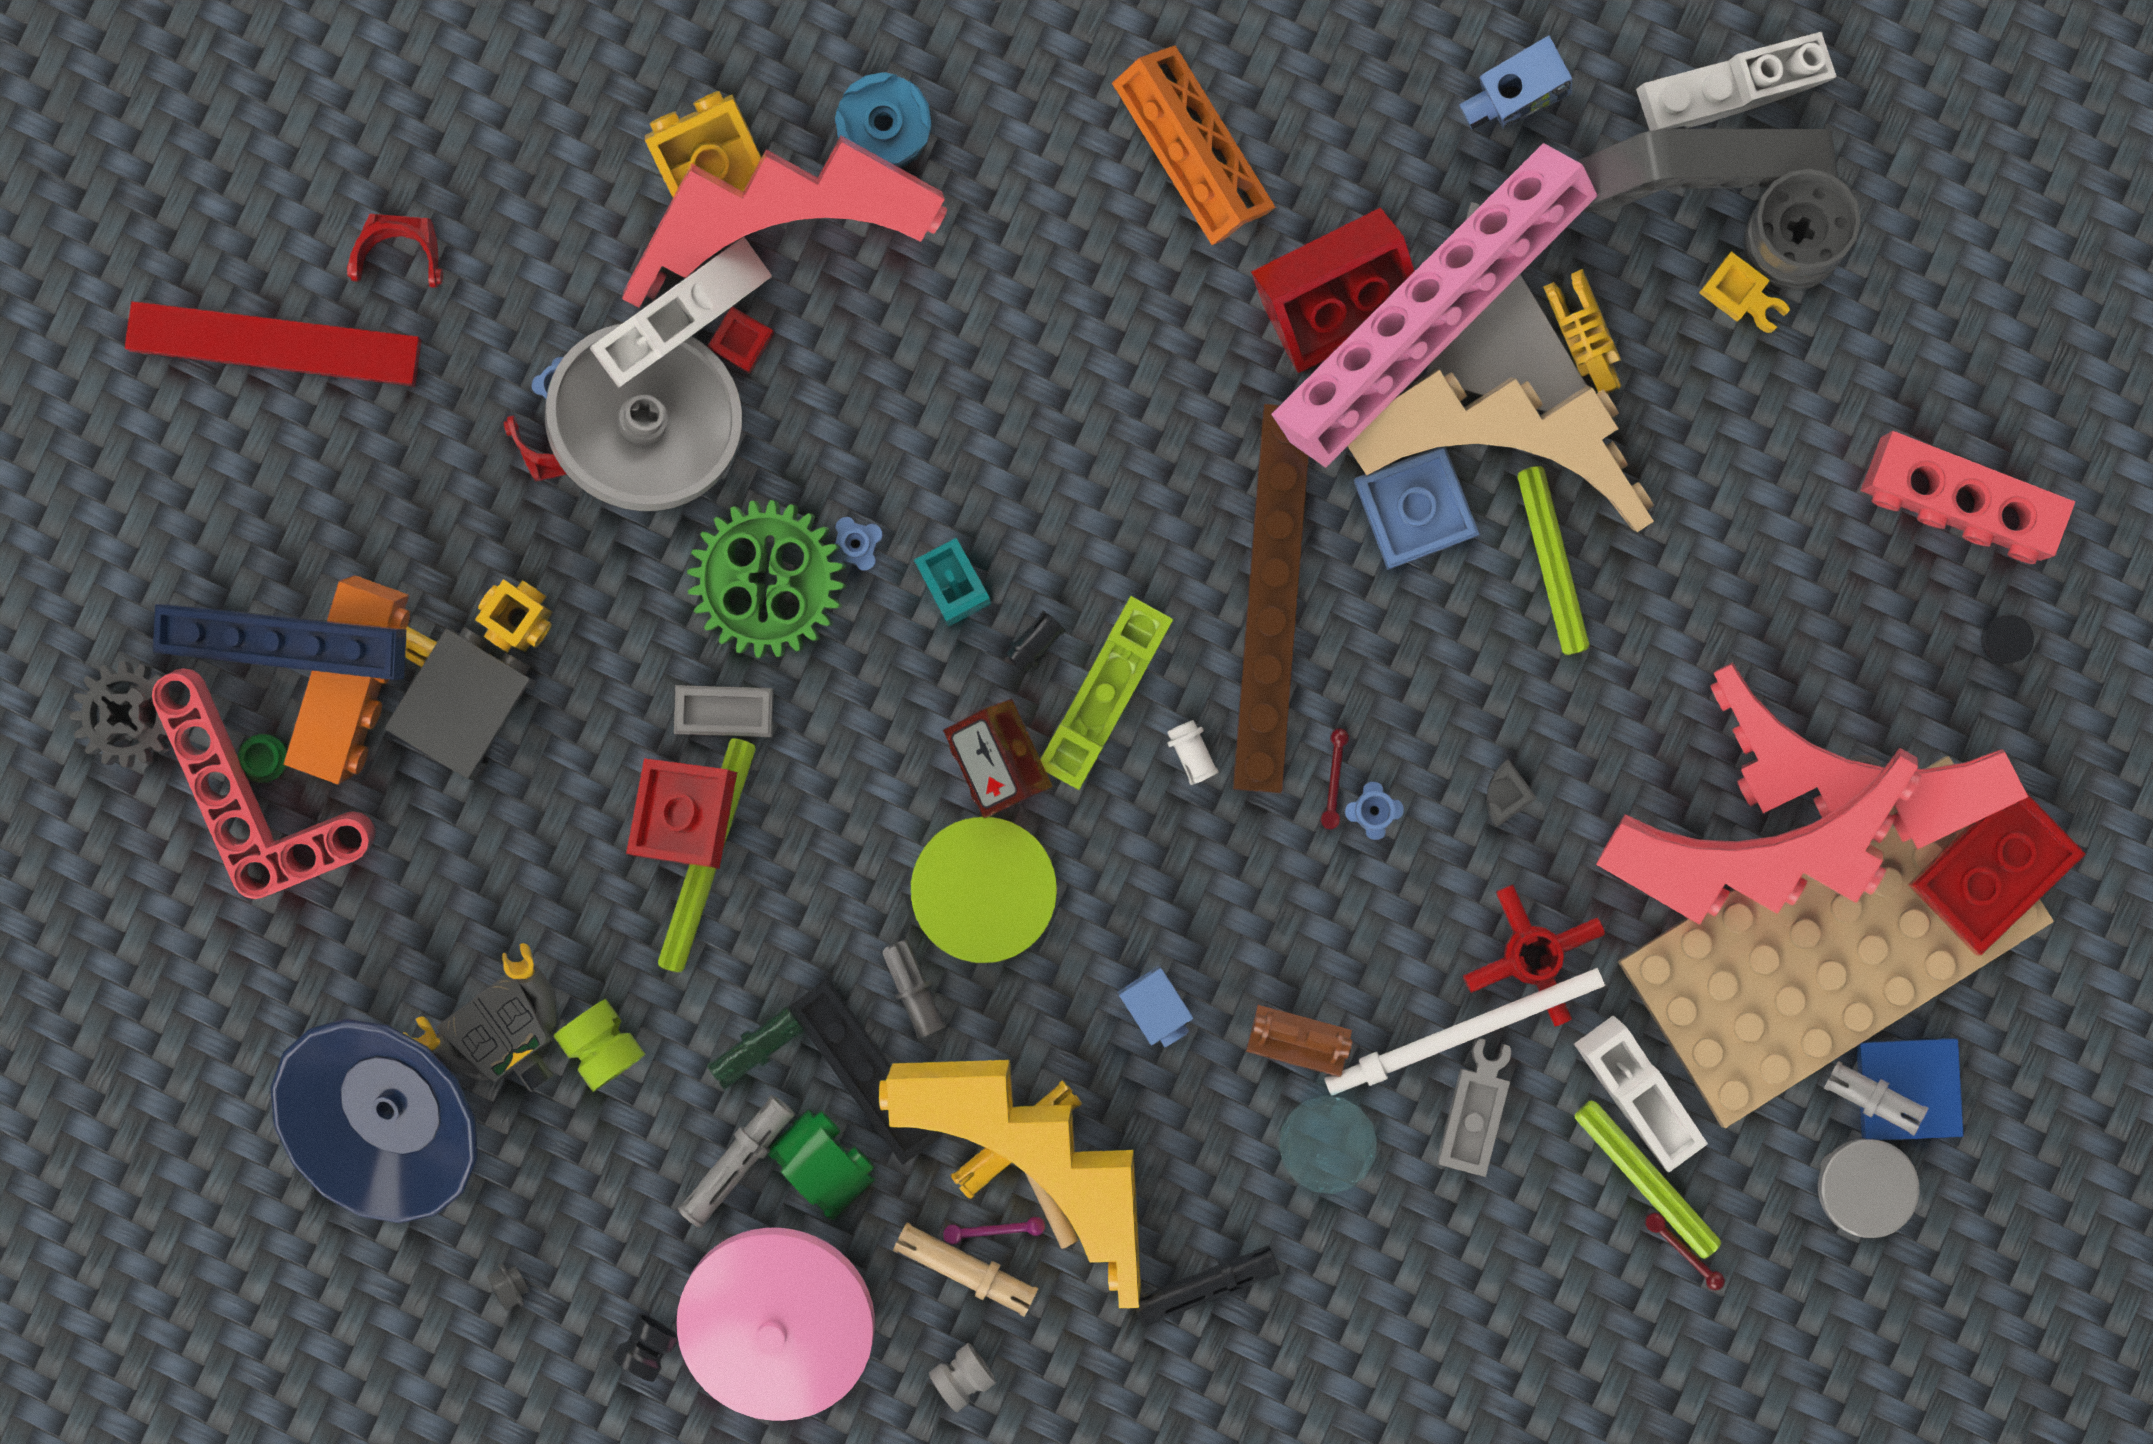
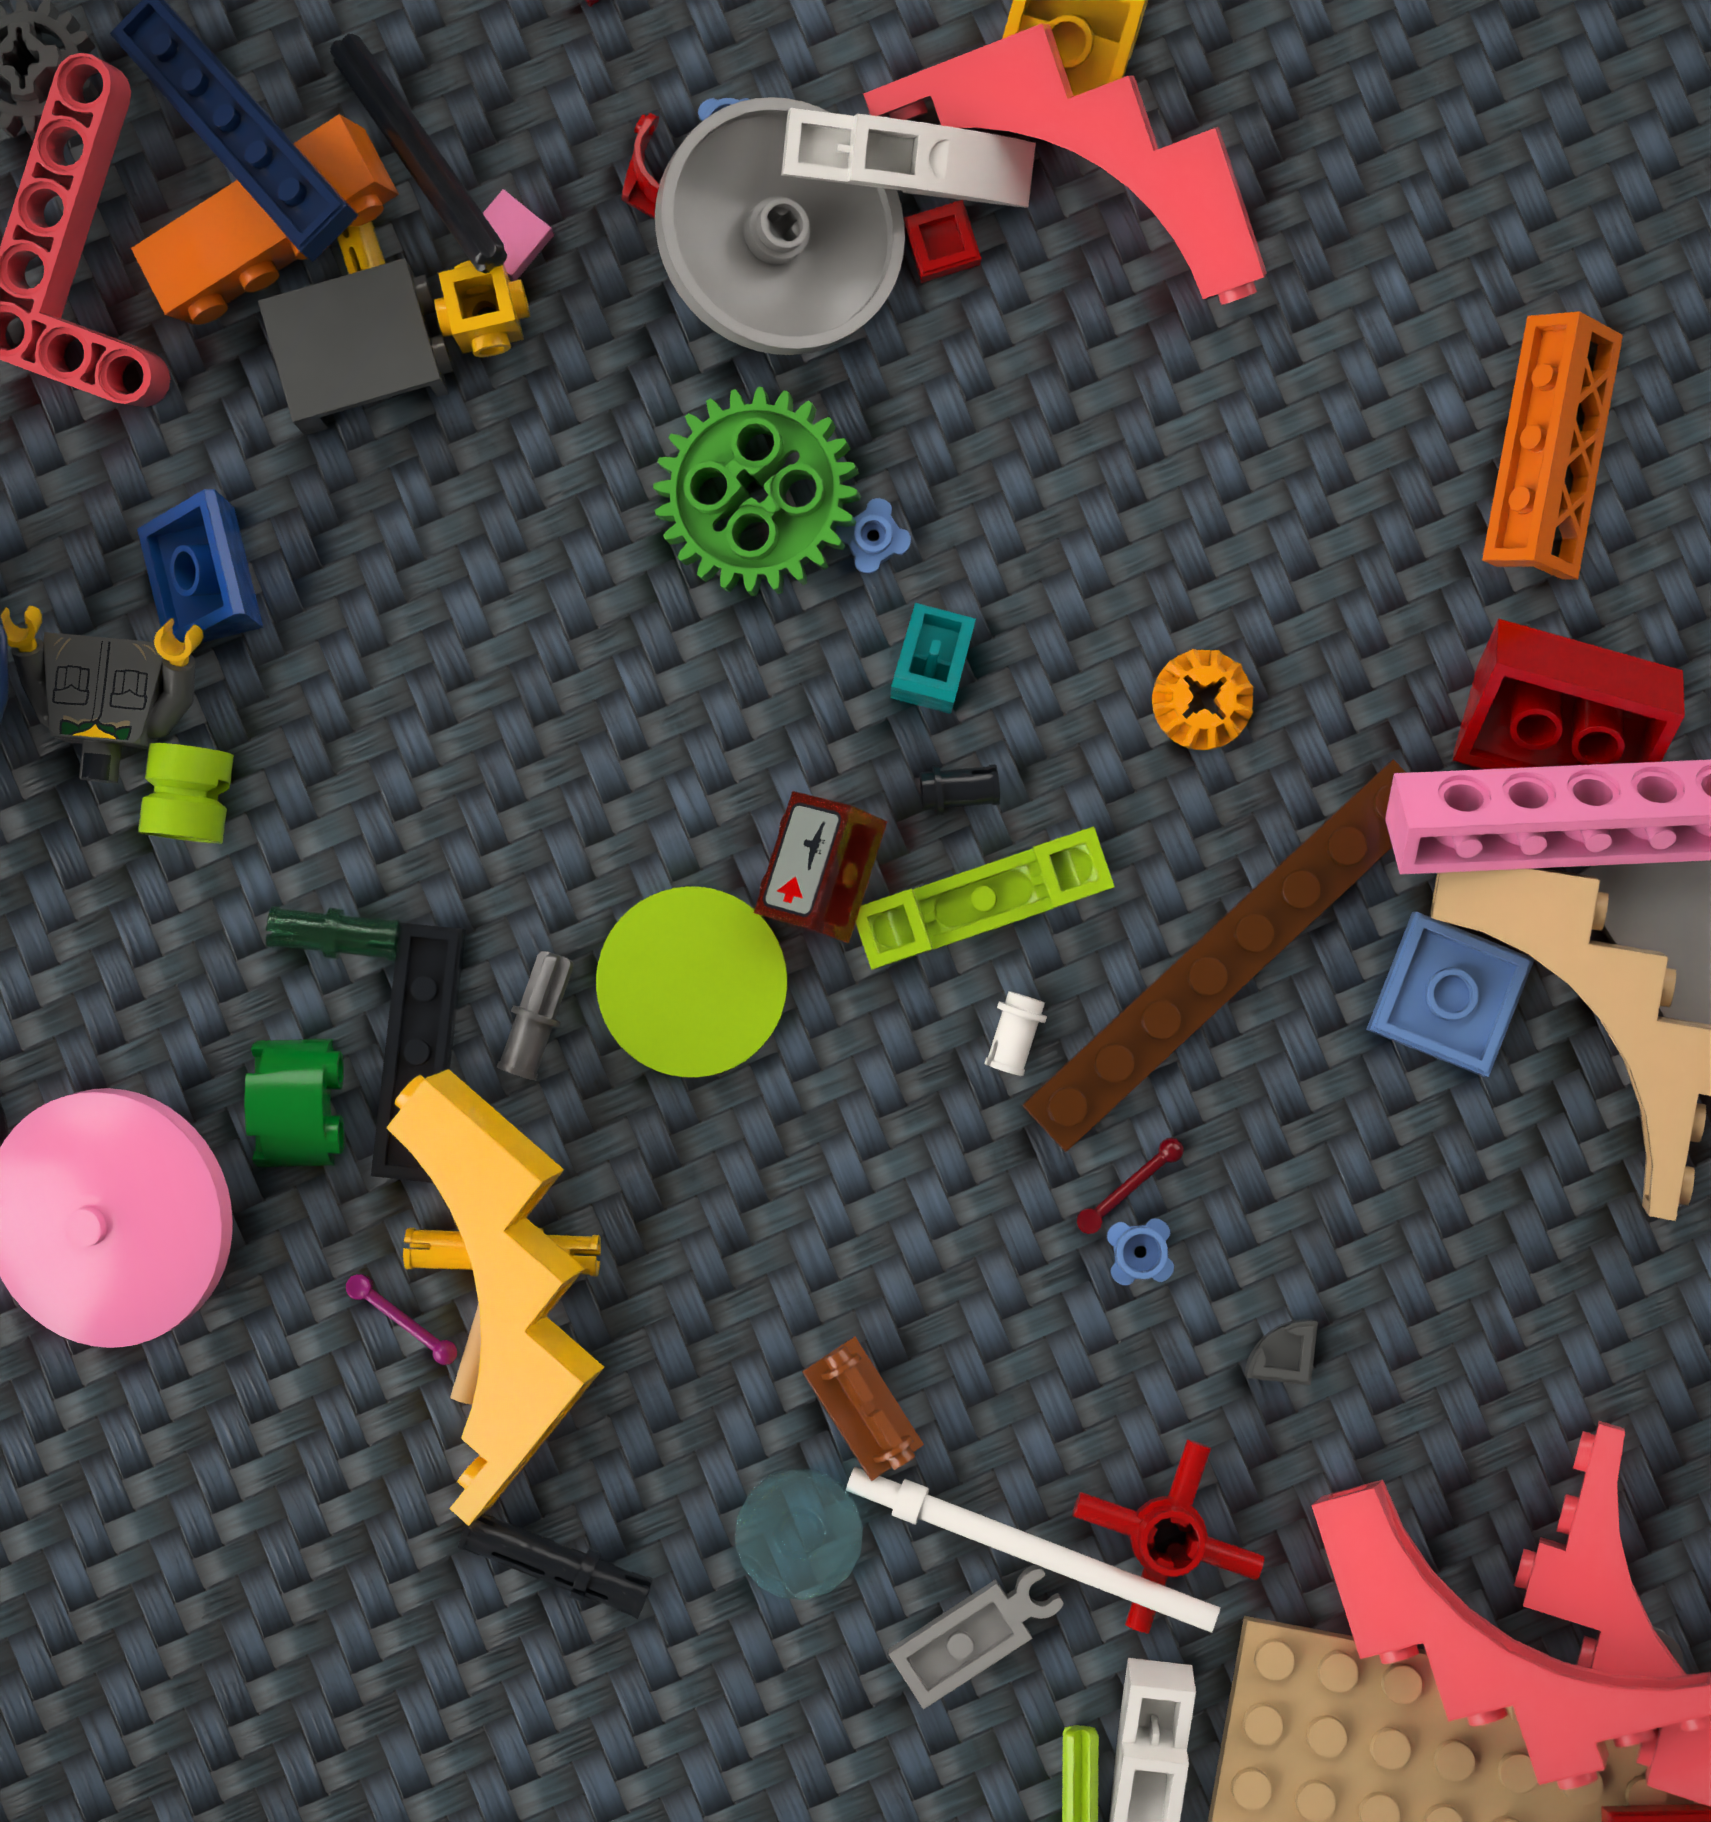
camera: 45 degrees right, 0 degrees up
green plate [238,734,287,783] -> none
red plate [626,758,737,869] -> none
lime axle [658,738,756,973] -> none
light grey tile [674,685,774,737] -> none
light grey pin [677,1095,796,1228] -> none
dark azure plate [835,72,932,168] -> none
tan pin [893,1222,1038,1317] -> none
light grey wheel [928,1343,997,1412] -> none
medium blue brick [1117,966,1193,1048] -> none
lime axle [1518,466,1589,655] -> none
none -> blue slope [137,489,263,643]
none -> black axle [330,34,507,273]
none -> bright pink tile [483,189,554,281]
none -> light orange gear [1152,649,1254,750]

